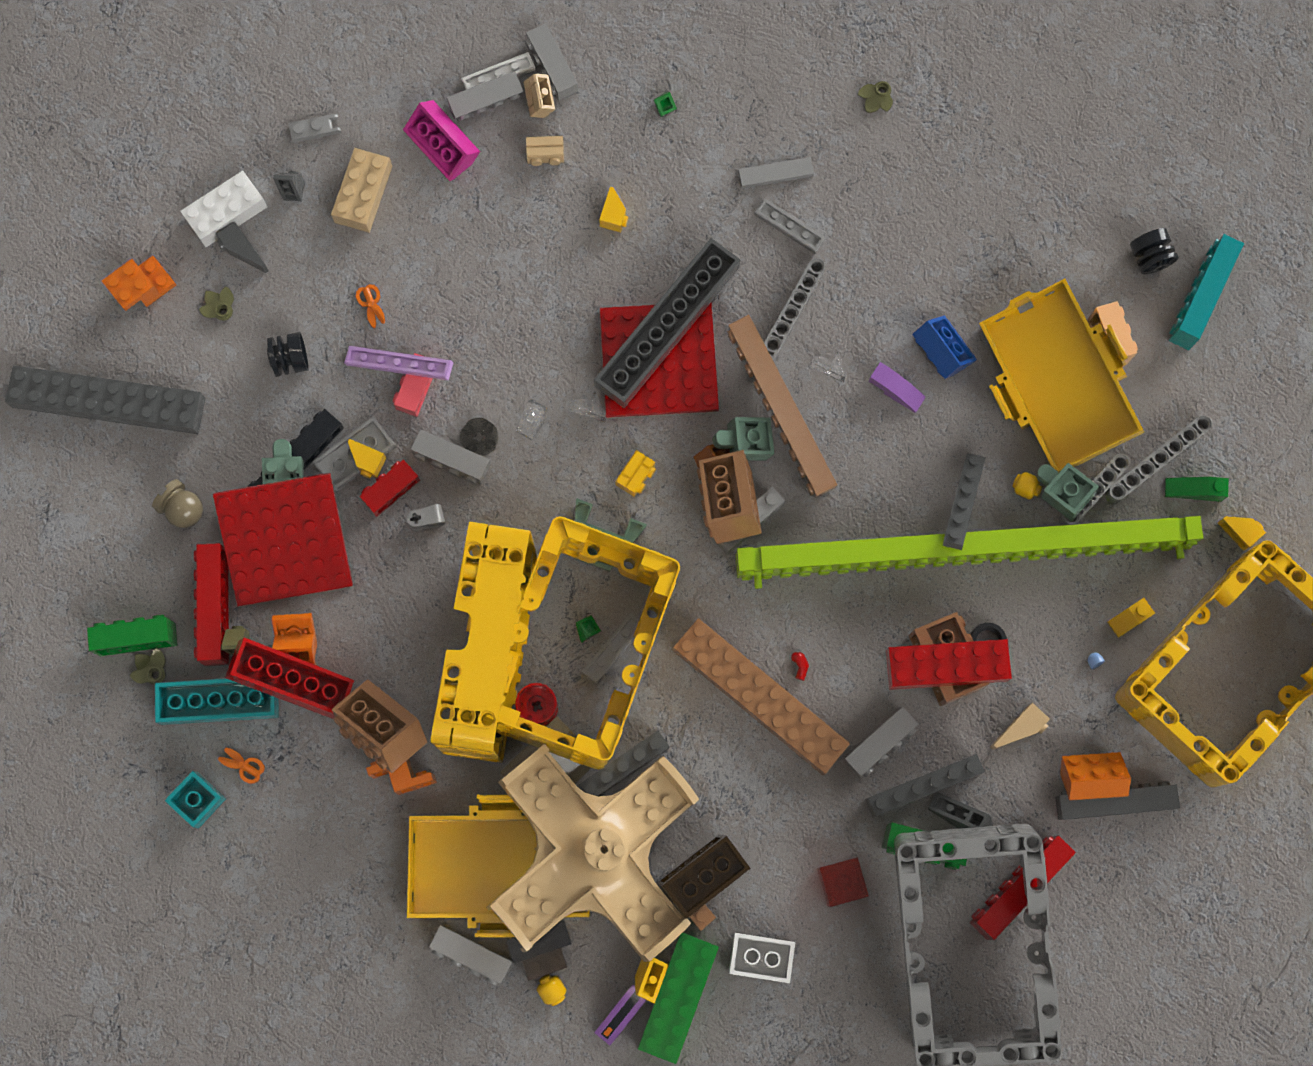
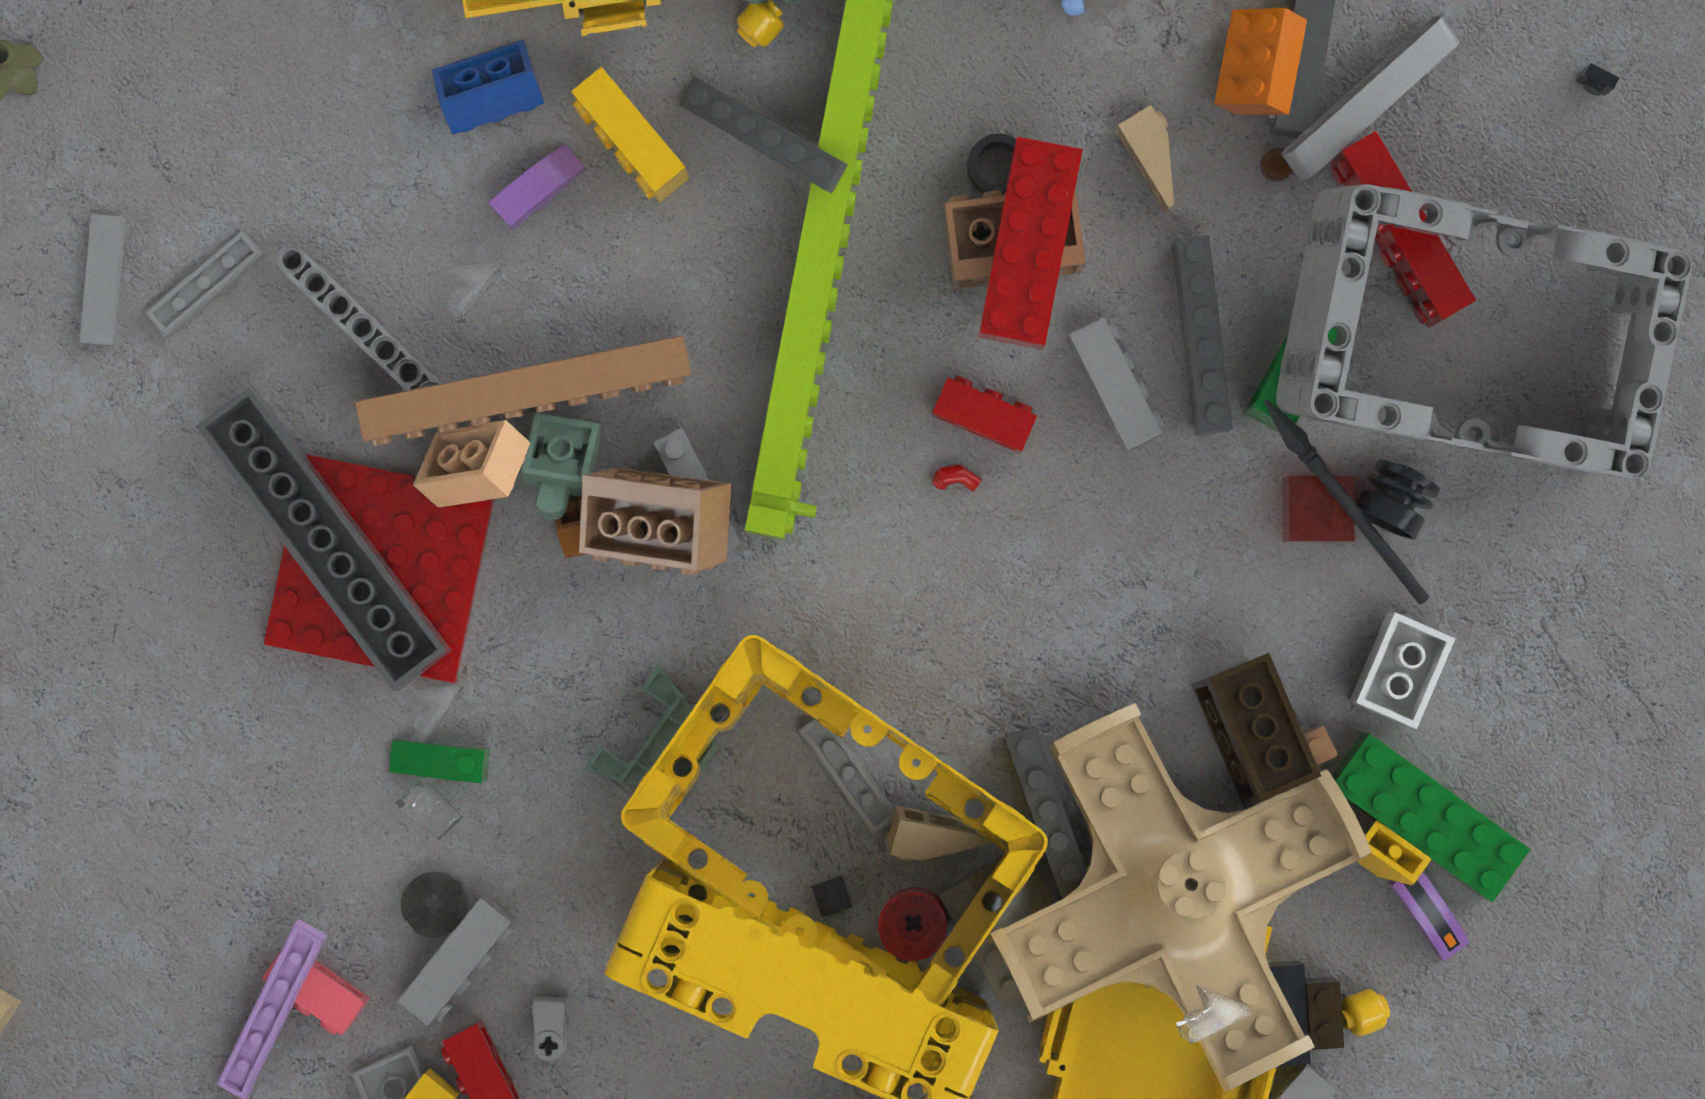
camera: 75 degrees left, 10 degrees up
orange piece [356,284,385,328] -> none
green slope [576,615,601,643] -> none
yellow slope [599,187,629,233] -> none
yellow brick [615,450,656,497] -> none
medium nougat brick [673,618,850,776] -> none
dark grey slope [928,792,993,829] -> none
none -> green slope [389,740,490,783]
none -> light nougat brick [413,420,530,507]
none -> yellow brick [571,67,689,203]
none -> black plate [811,875,853,917]
none -> tan slope [887,806,993,861]
none -> red brick [931,375,1037,454]
none -> clear slope [1176,985,1251,1044]
none -> reddish brown tile [1260,148,1292,182]
none -> black piece [1264,400,1429,604]
none -> light grey beam [1281,15,1460,181]
none -> black wheel [1356,459,1440,540]
none -> black plate [1576,63,1619,96]

